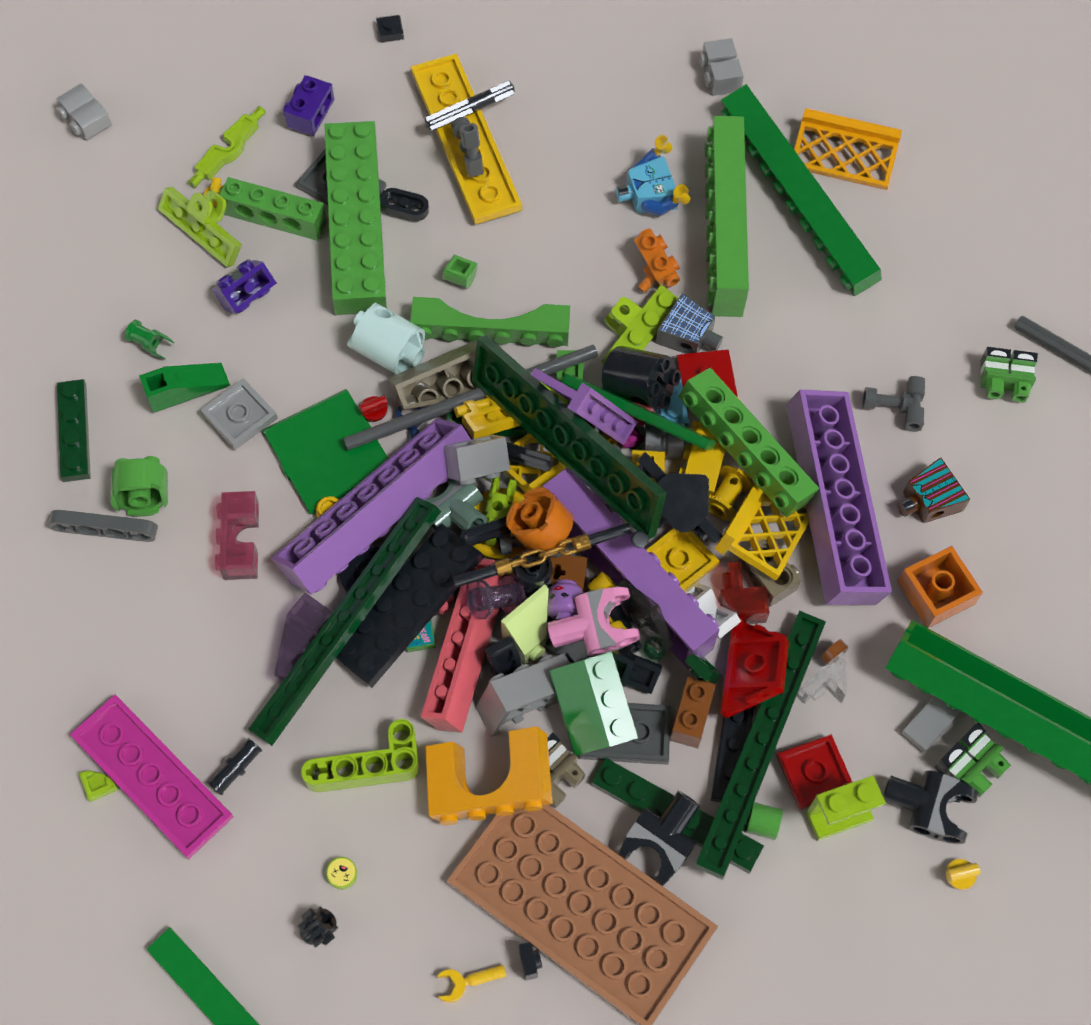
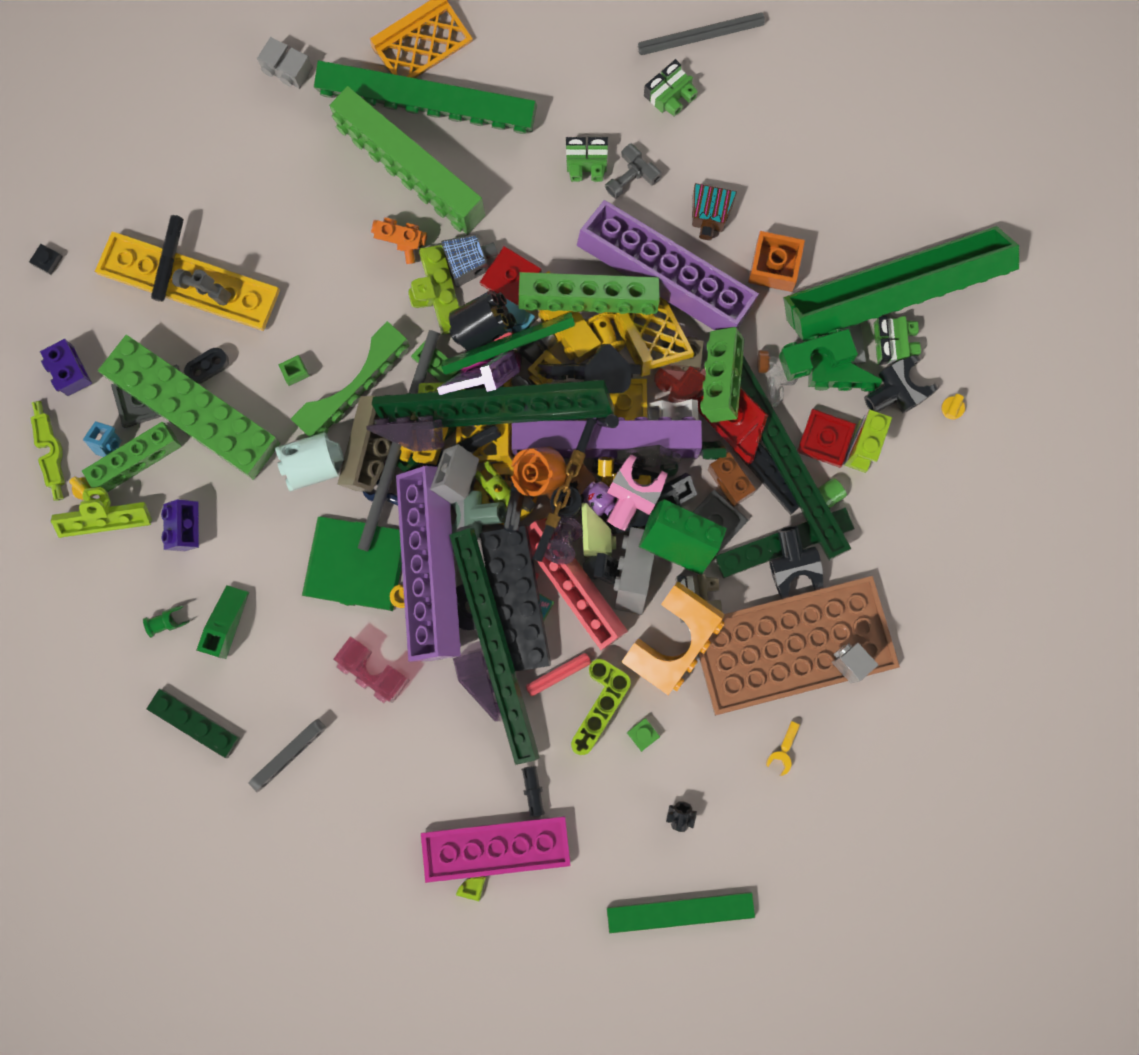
camera: 45 degrees left, 15 degrees up
bright green brick [110,456,168,517] -> none
light grey plate [200,378,278,450] -> none
light yellow tile [326,857,358,890] -> none
red plate [359,395,388,422] -> none
black plate [519,942,542,981] -> none
torso [616,135,690,216] -> none
none -> dark azure brick [83,421,122,457]
none -> clear purple slope [366,415,444,451]
none -> coral axle [526,653,591,696]
none -> bright green hips [566,137,608,182]
none -> bright green plate [627,718,660,752]
none -> bright green brick [701,327,745,423]
none -> green arch [779,329,858,382]
none -> green slope [808,354,882,392]
none -> light grey brick [832,643,878,683]

